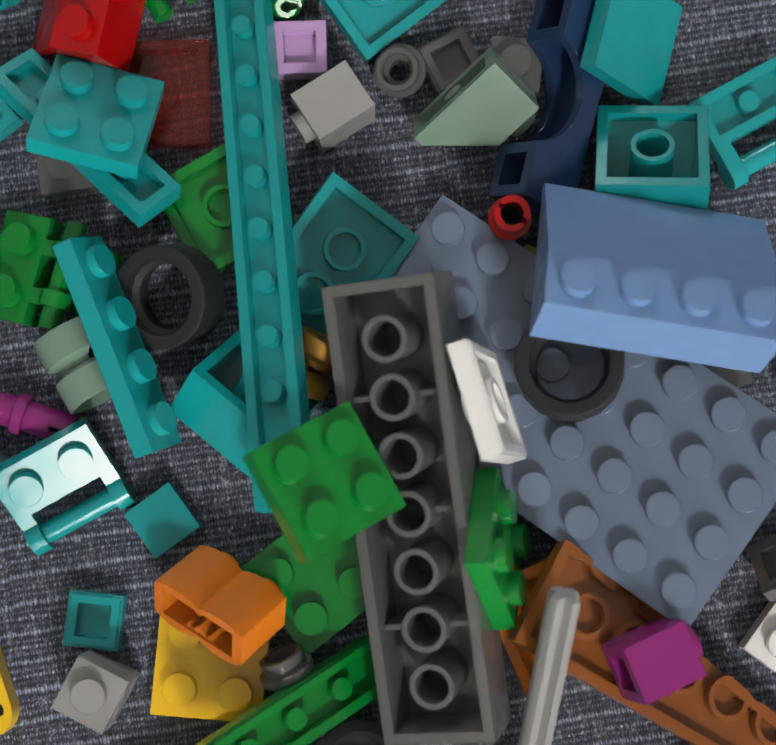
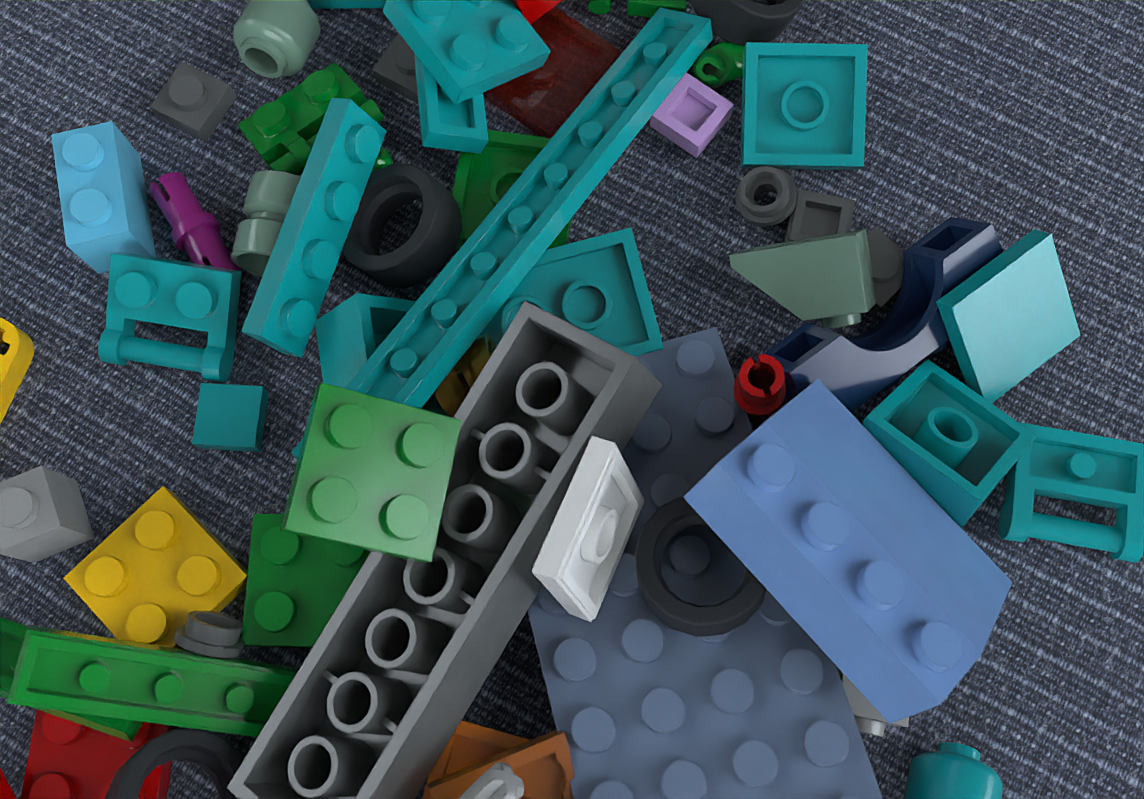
camera: 45 degrees right, 10 degrees down
teal tile [62,588,128,652] -> none
orange brick [154,545,286,666] -> none
light grey brick [289,60,375,154] -> none
green plate [464,467,530,630] -> none

